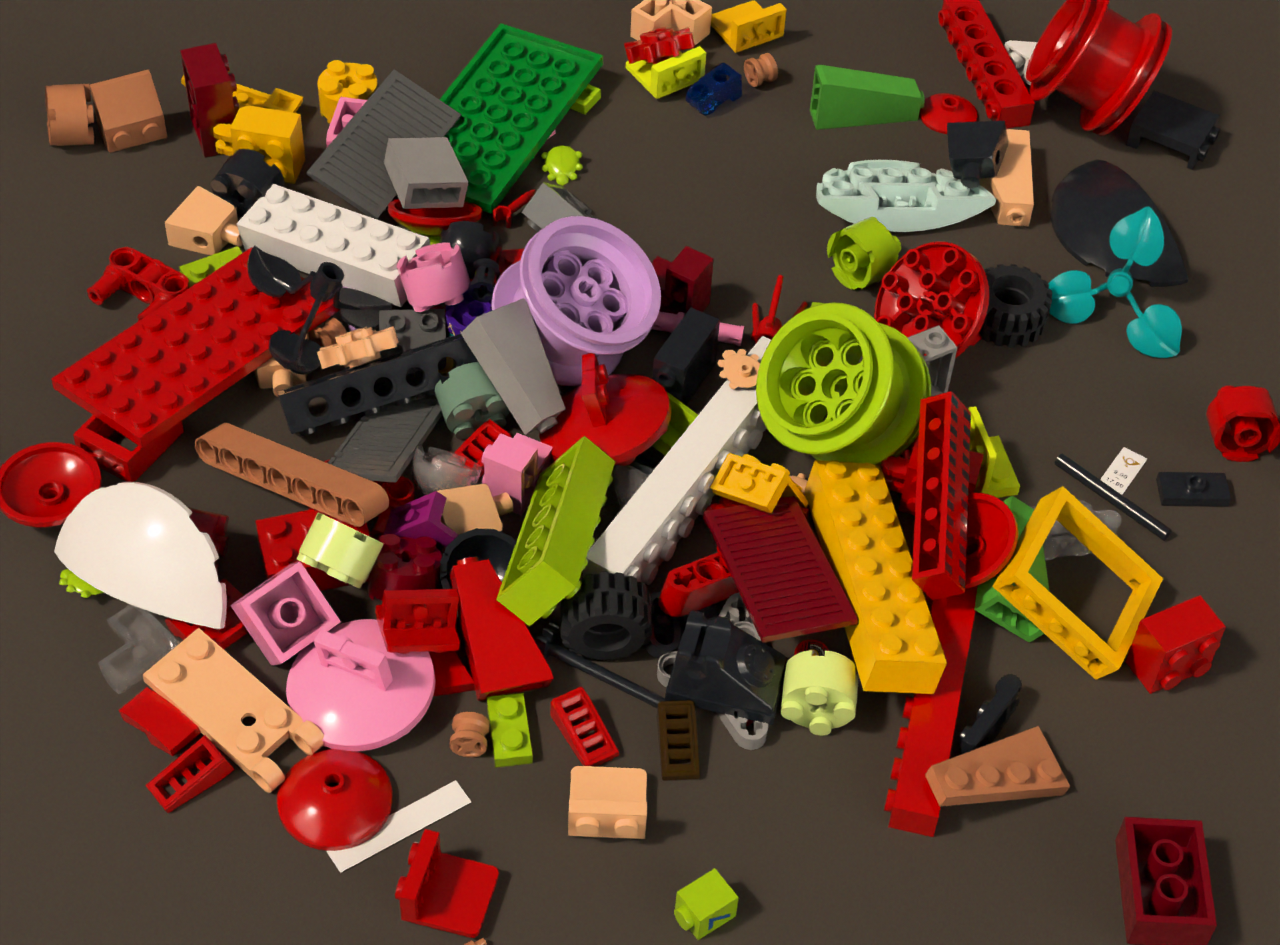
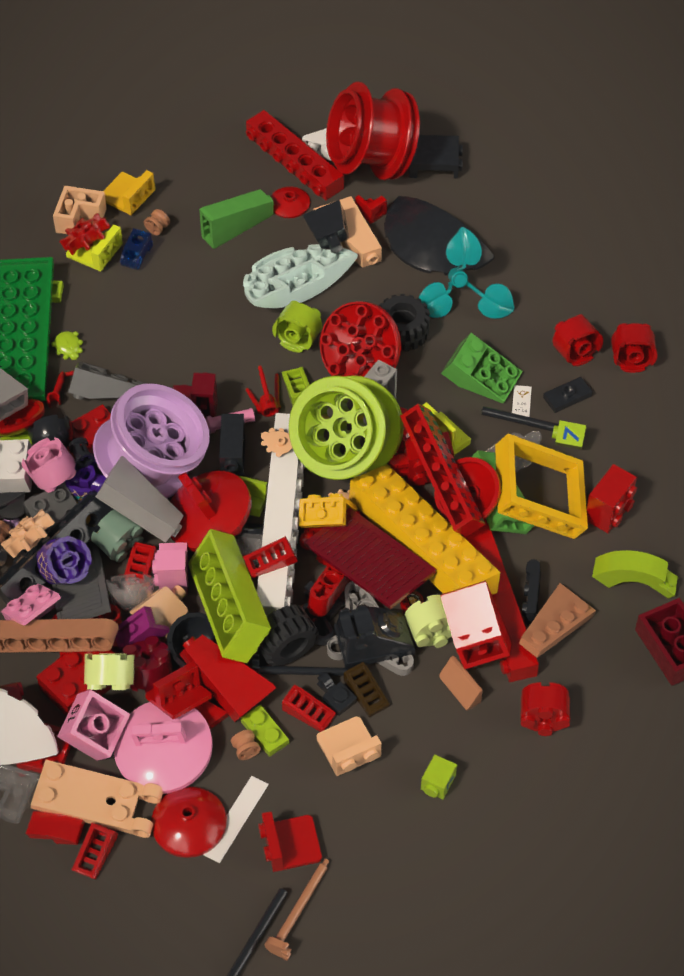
camera: 25 degrees left, 5 degrees up
none -> bright pink bracket [1,584,61,626]
none -> dark purple brick [37,536,92,585]
none -> red slope [243,536,298,578]
none -> black plate [317,672,357,716]
none -> red panel [355,195,387,224]
none -> nougat slope [439,656,483,710]
none -> slope [440,581,512,669]
none -> bright green slope [441,333,523,403]
none -> red brick [521,682,570,736]
none -> lime brick [552,420,586,450]
none -> lime arch [592,550,678,599]

